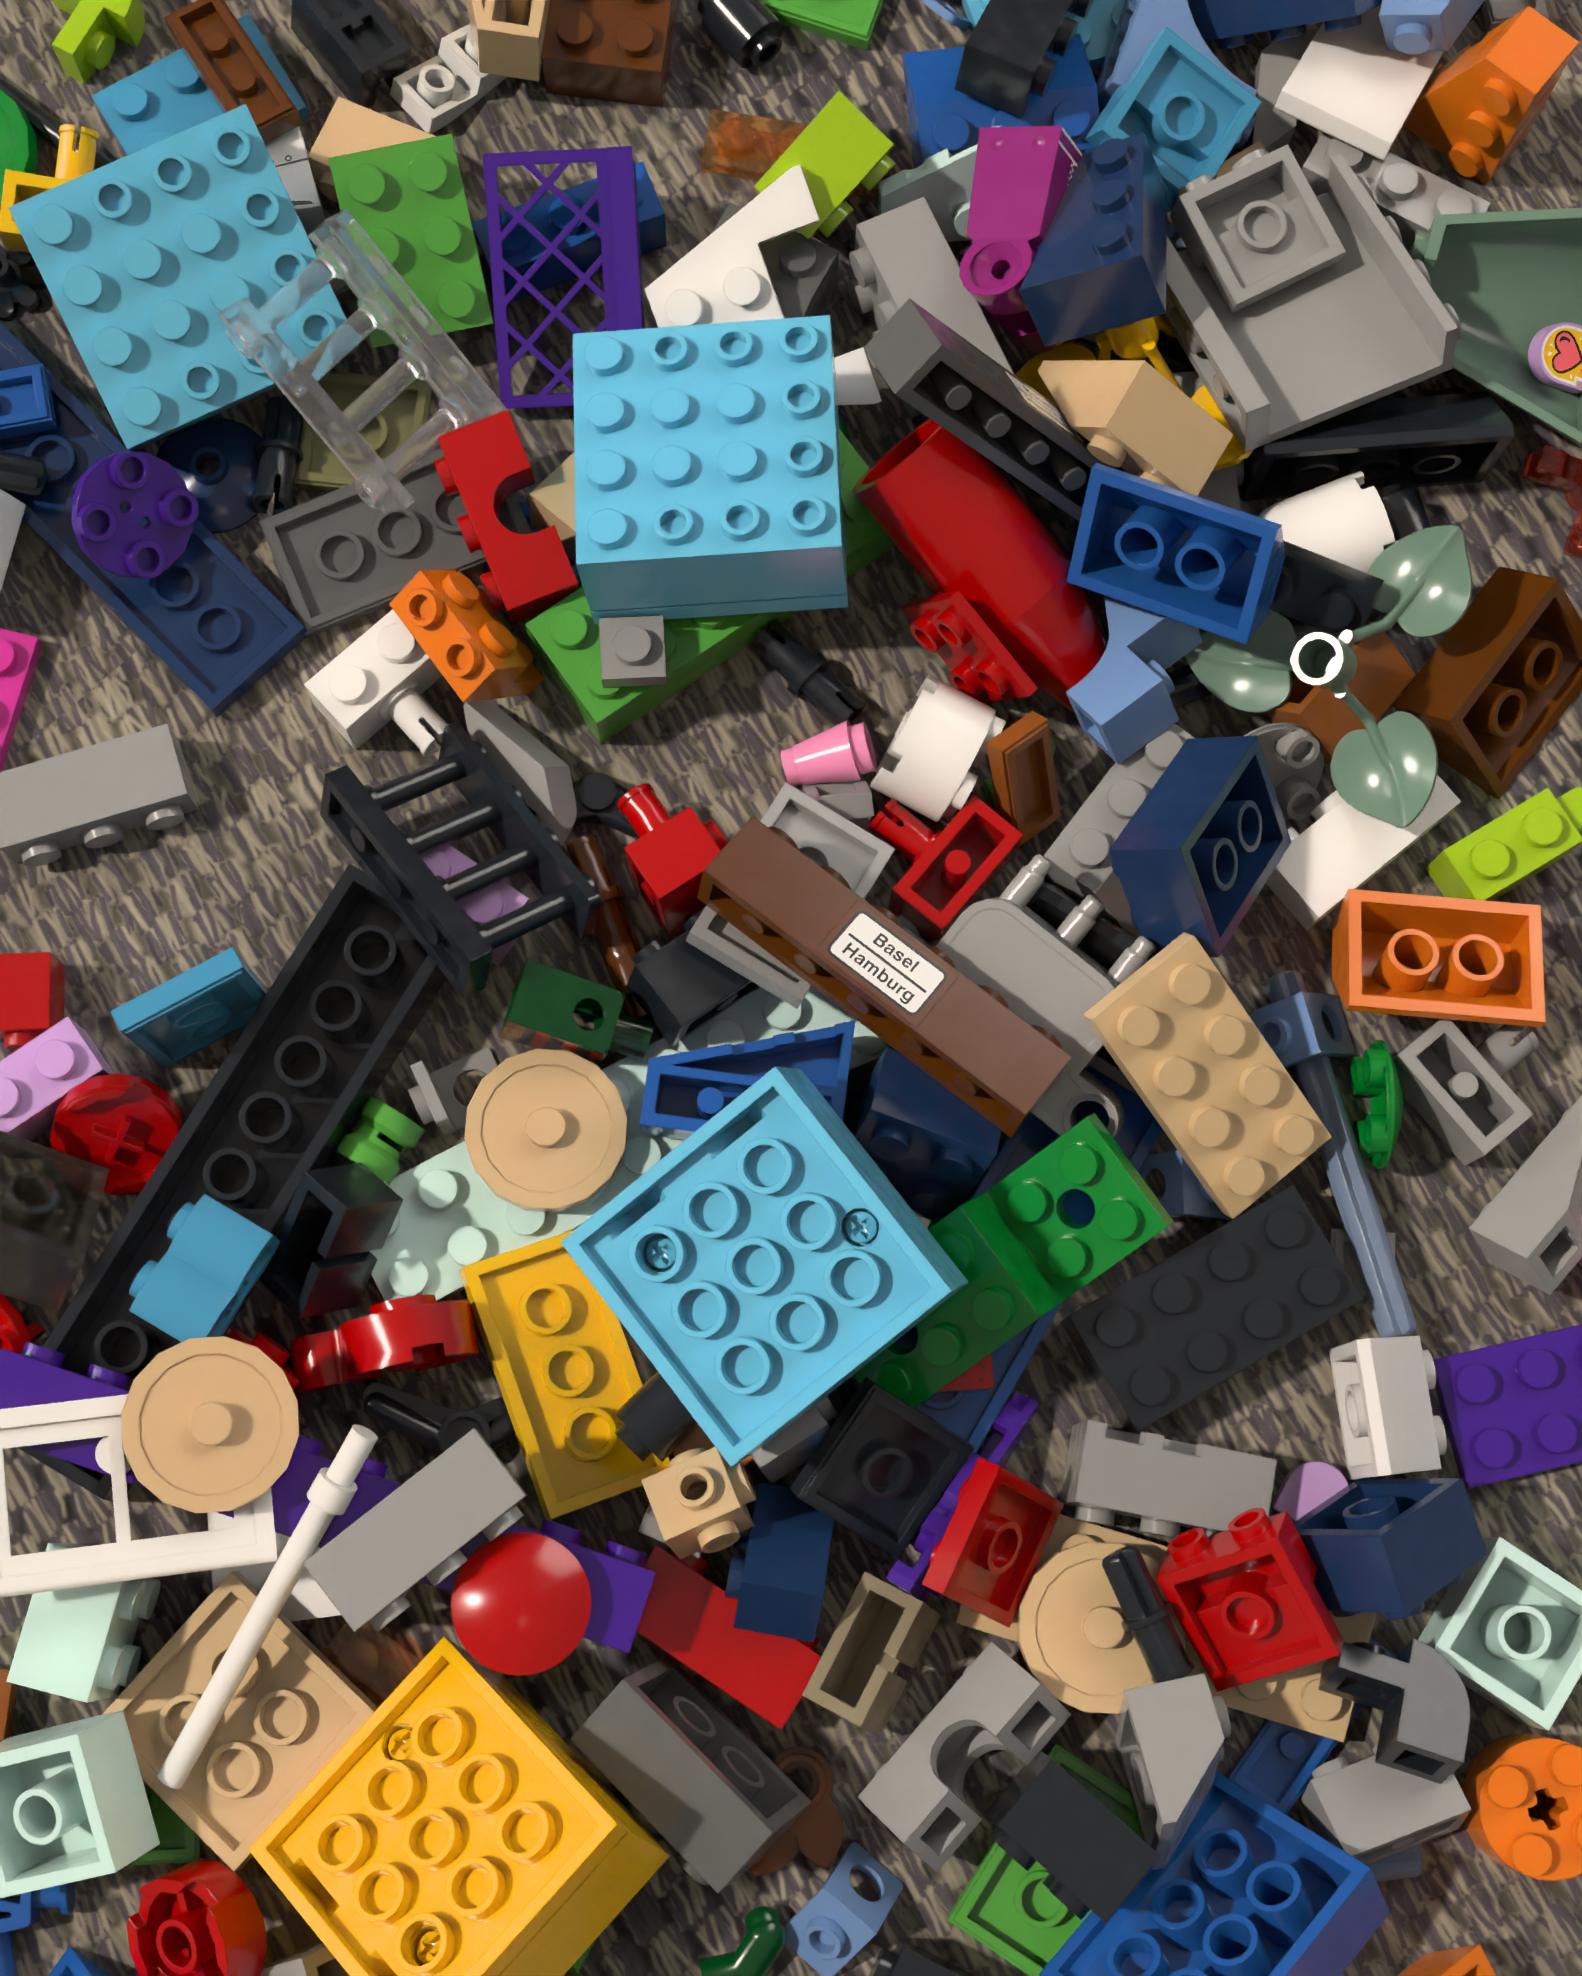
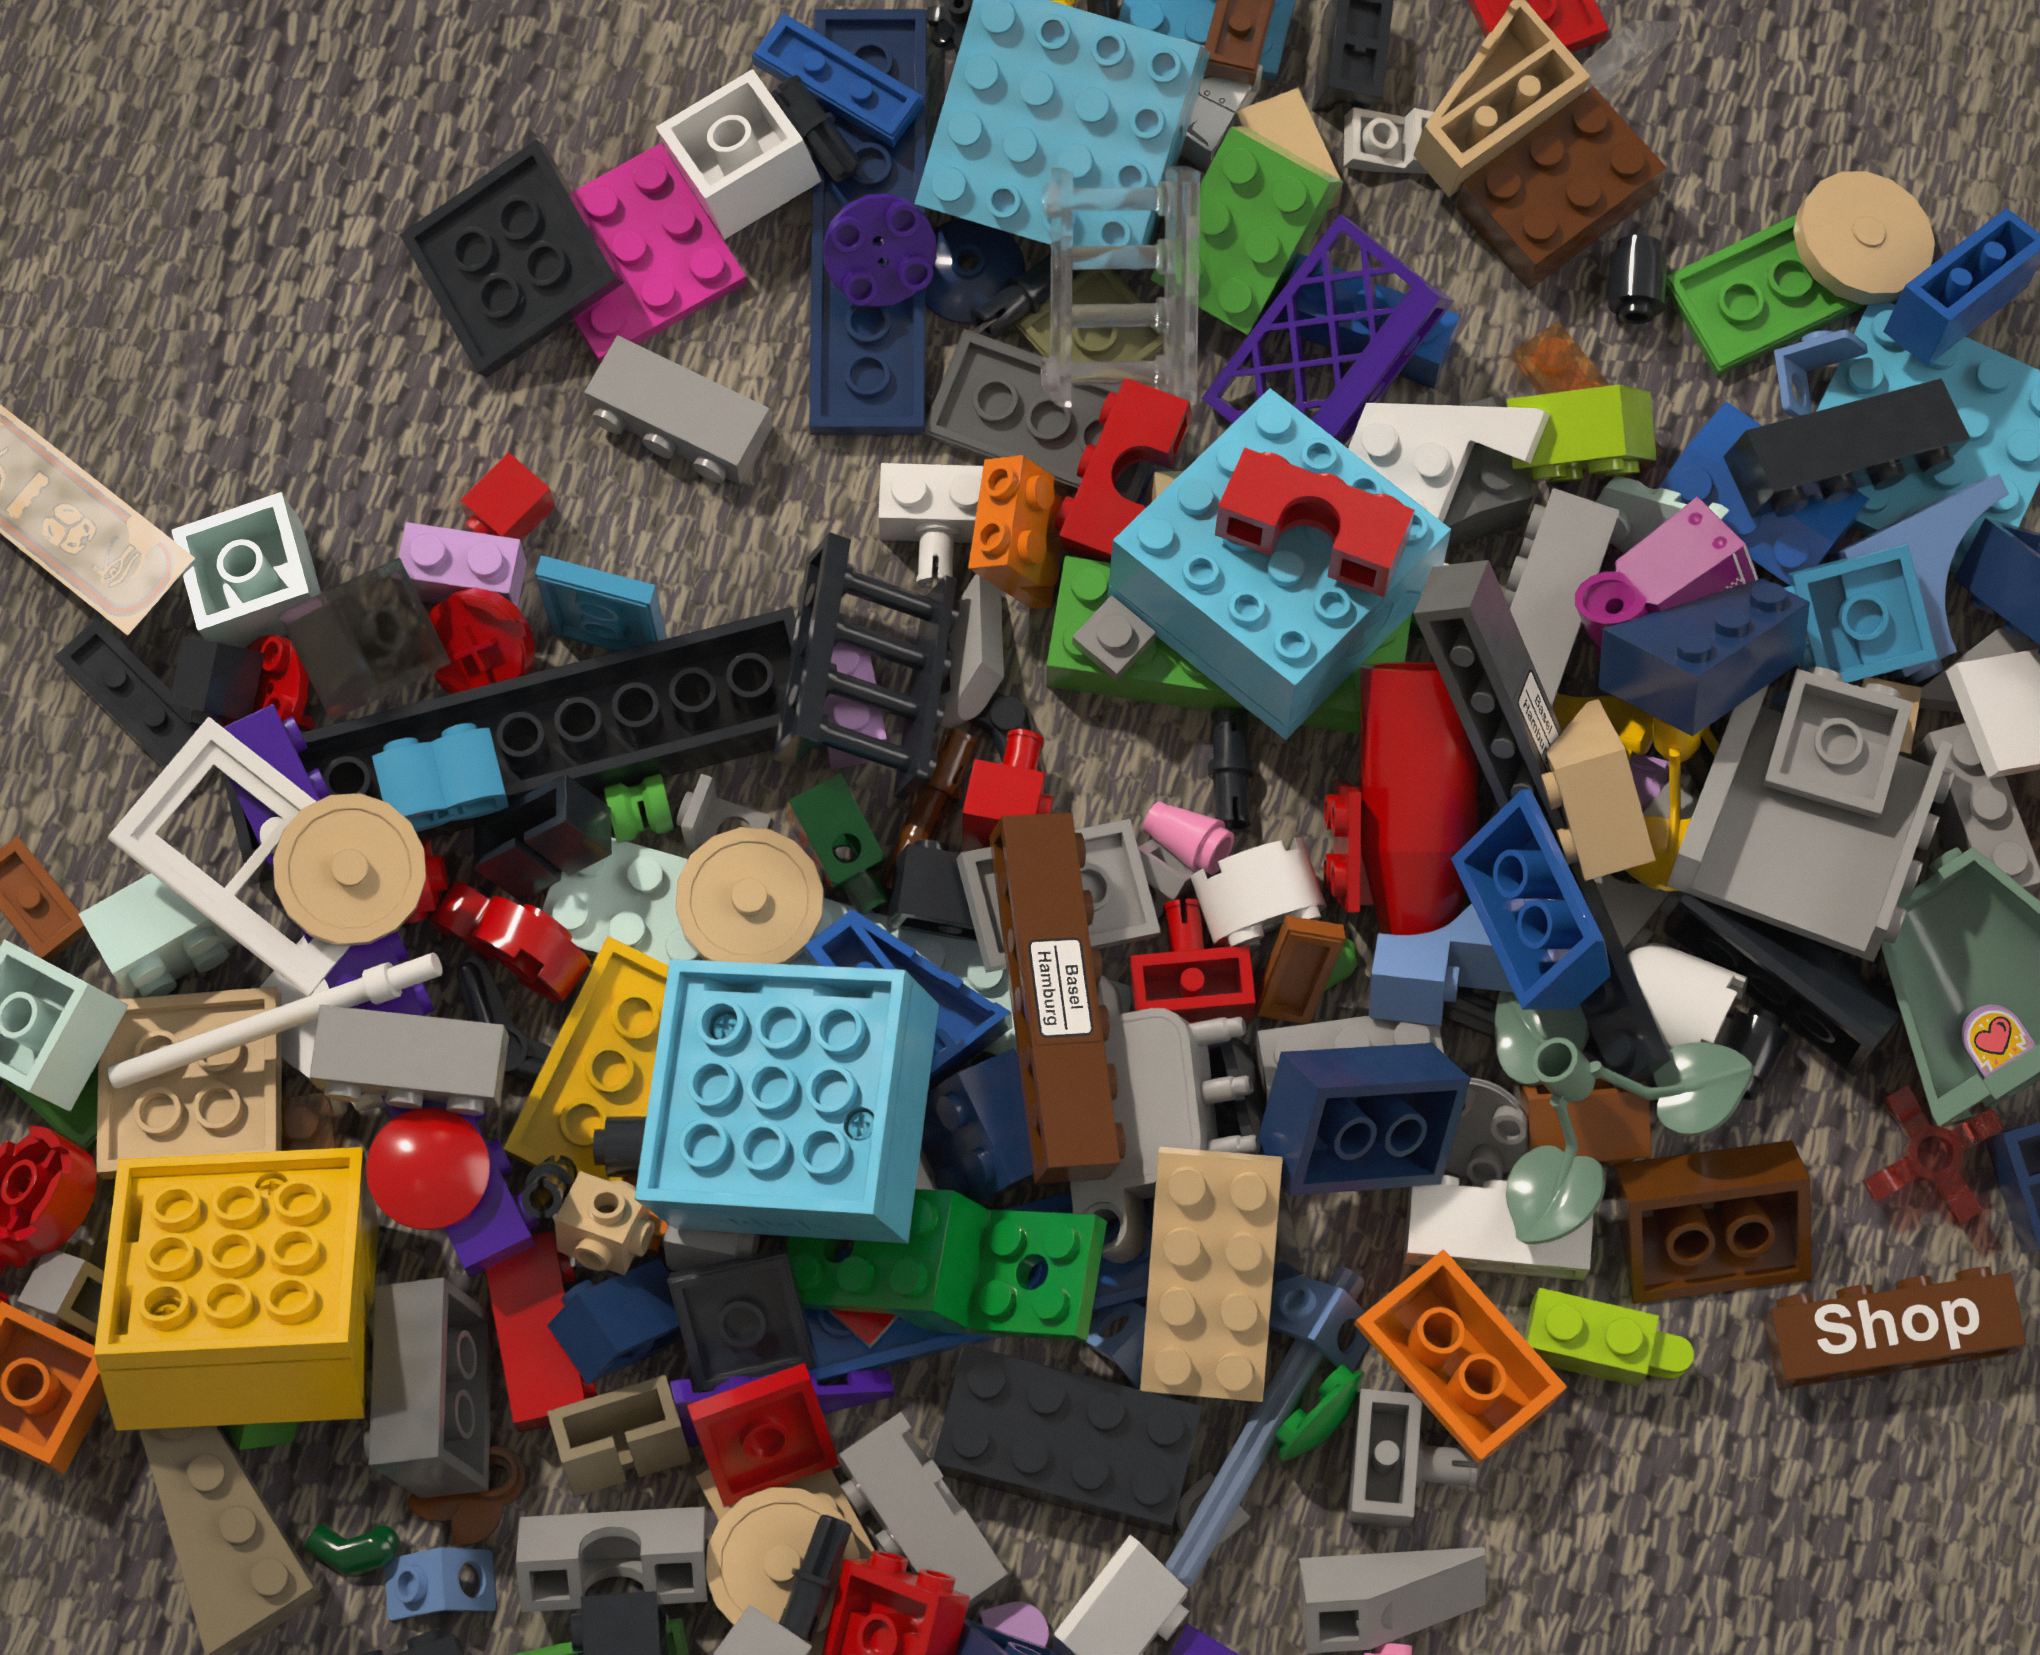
camera: 50 degrees right, 5 degrees down
none -> black pin [521,1155,578,1218]
none -> red arch [1215,448,1415,598]

